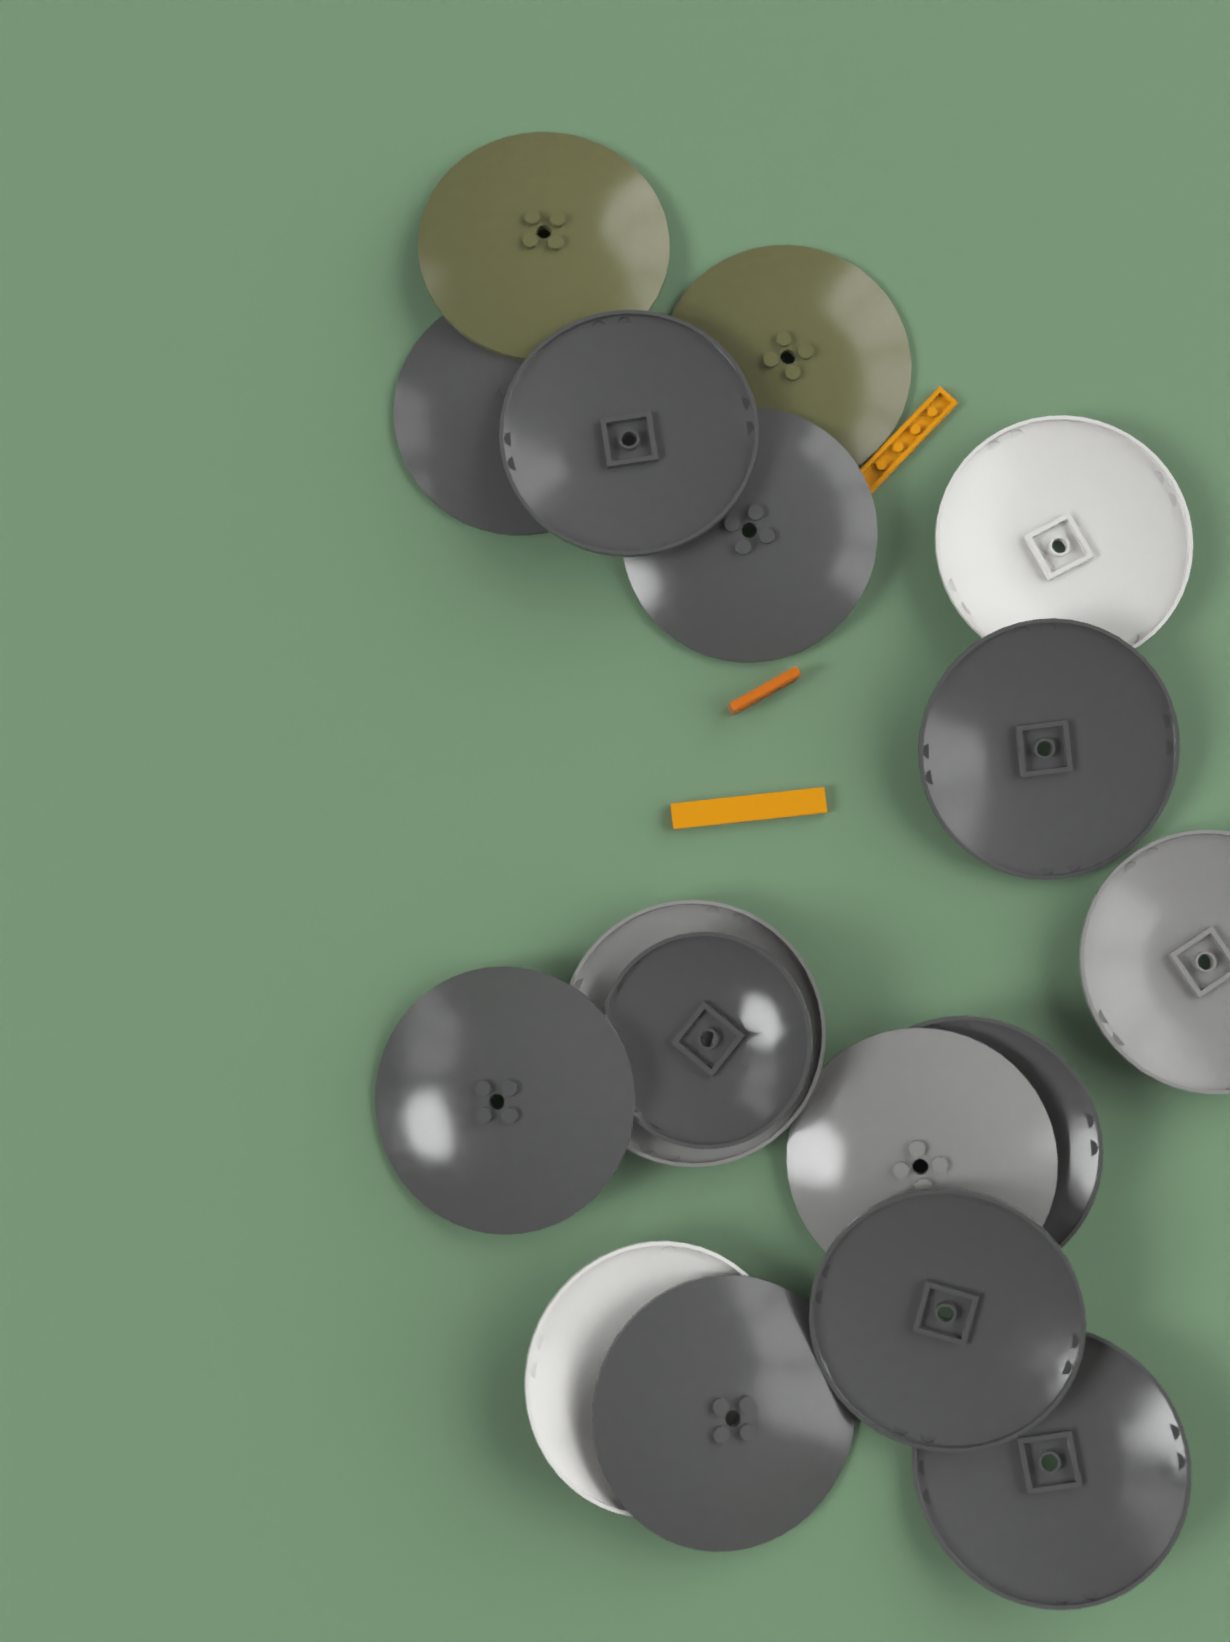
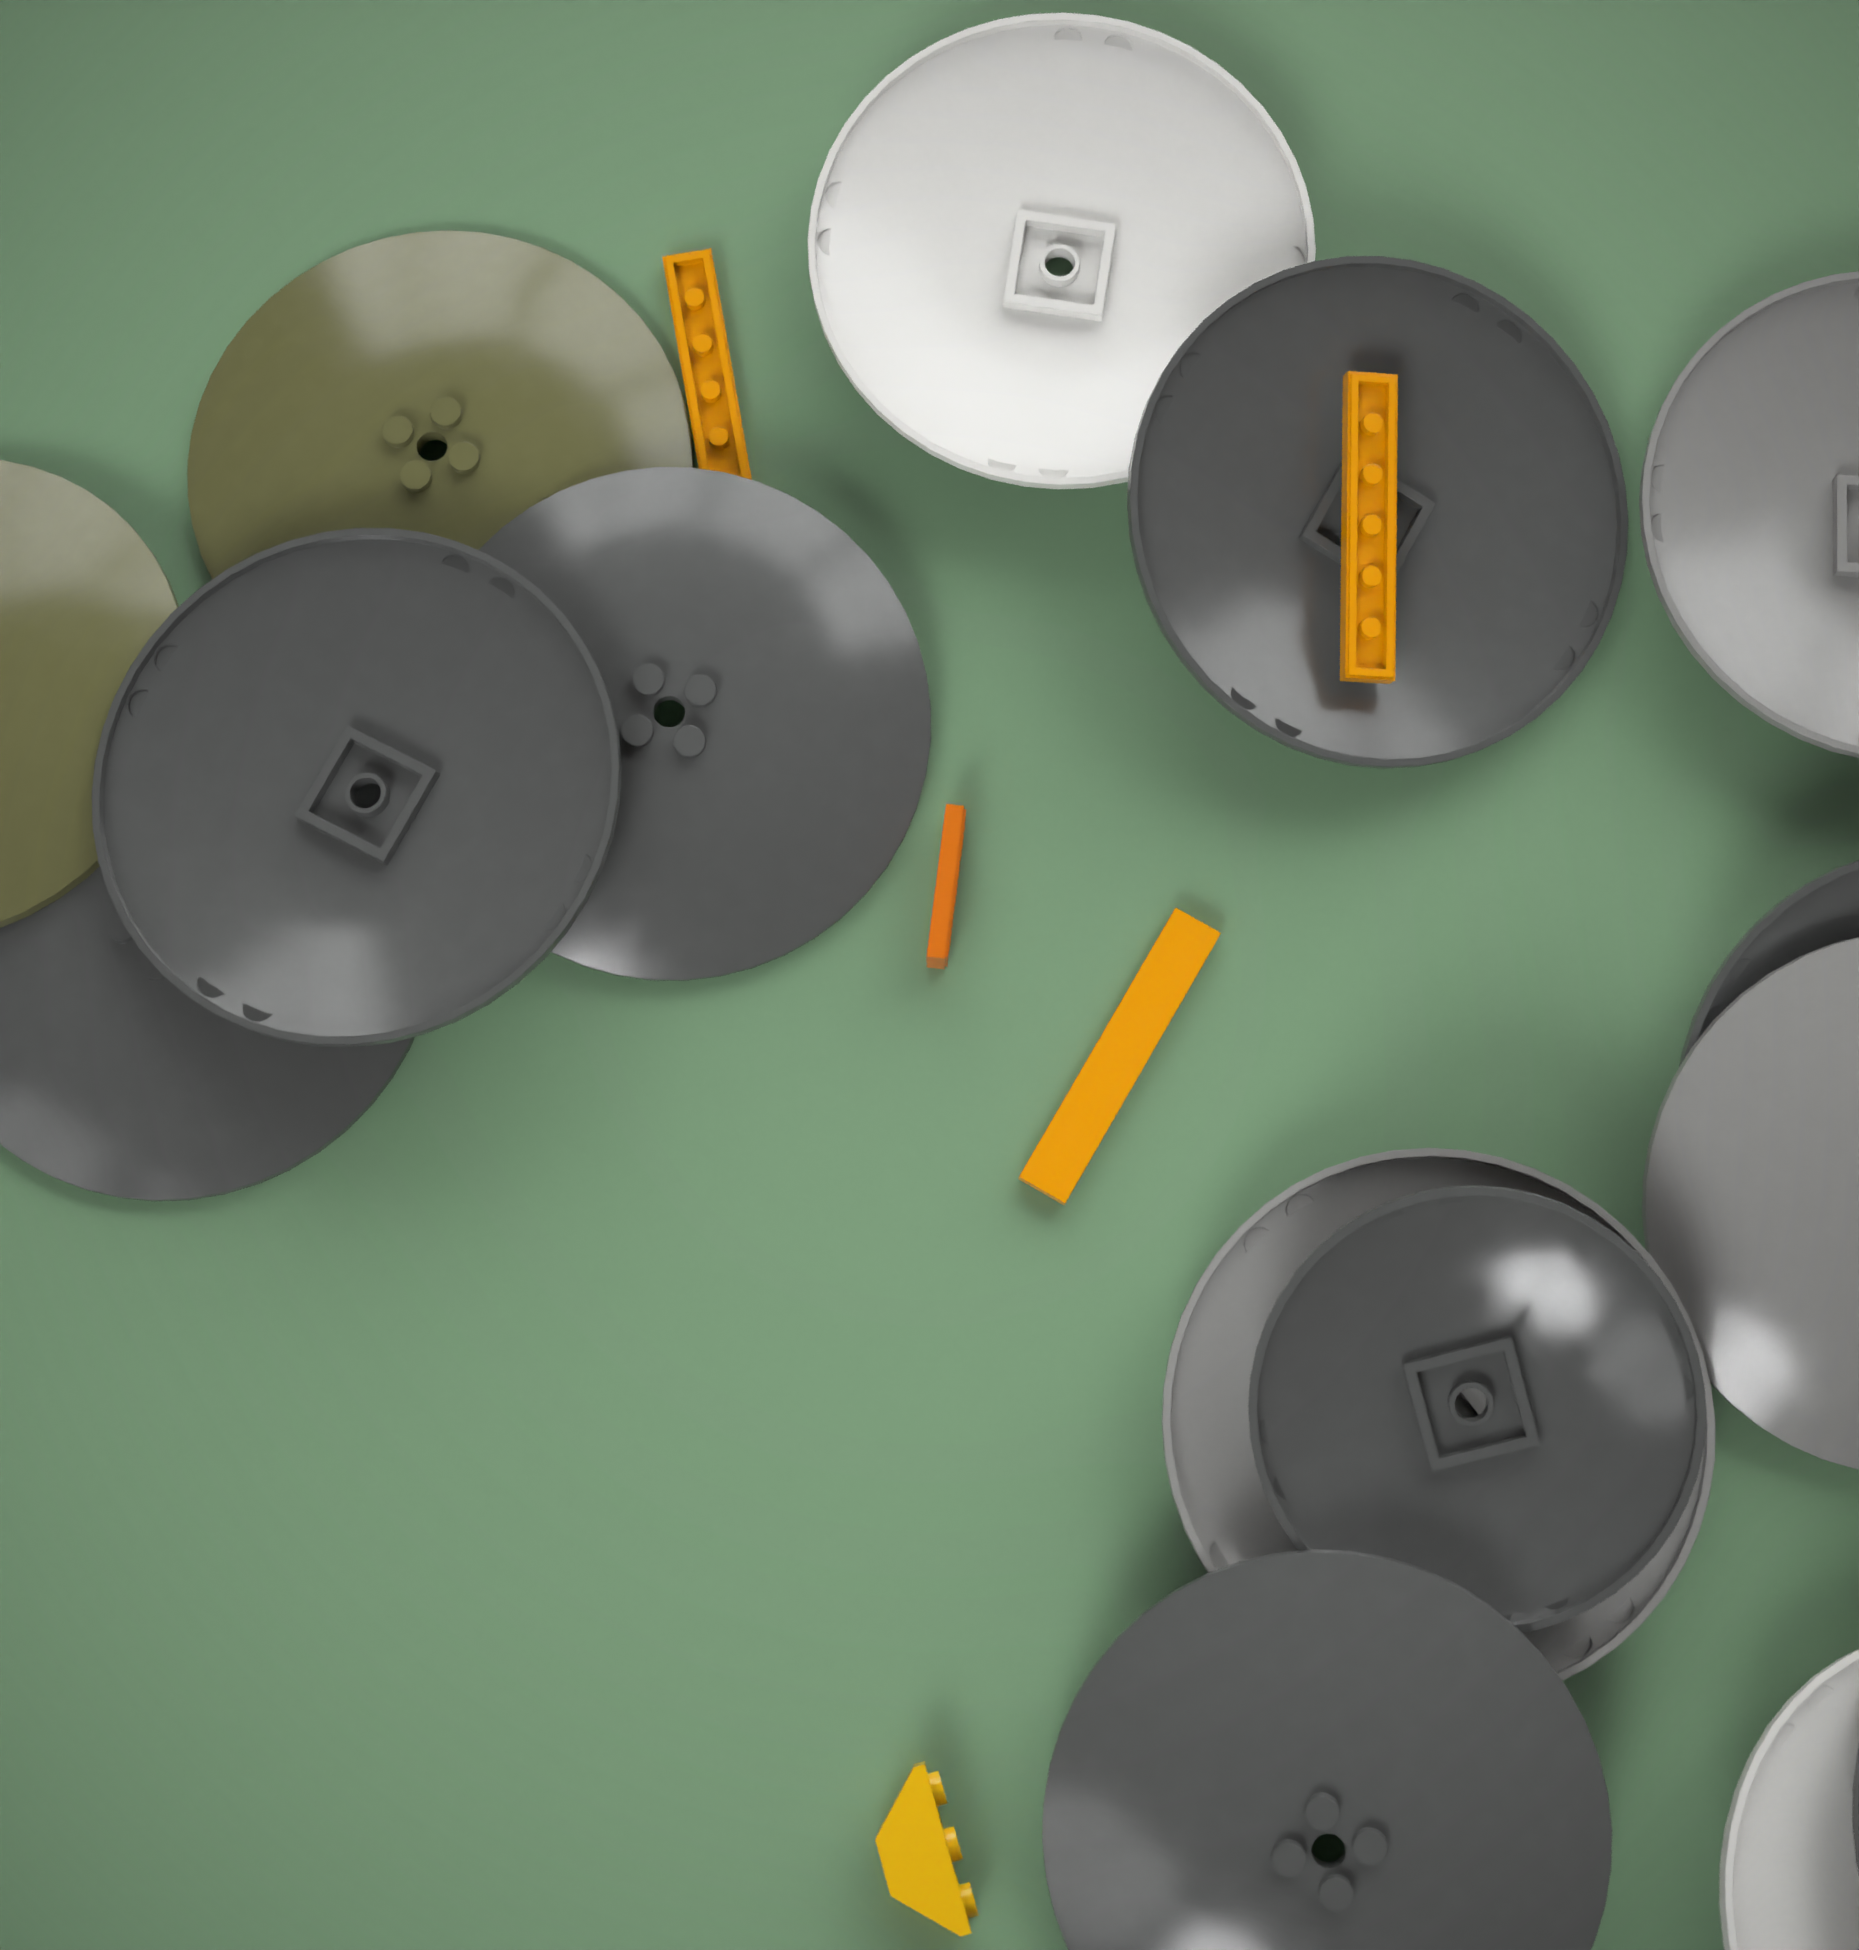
camera: 50 degrees left, 5 degrees down
none -> yellow slope [875,1761,979,1937]
none -> light orange tile [1340,371,1398,684]

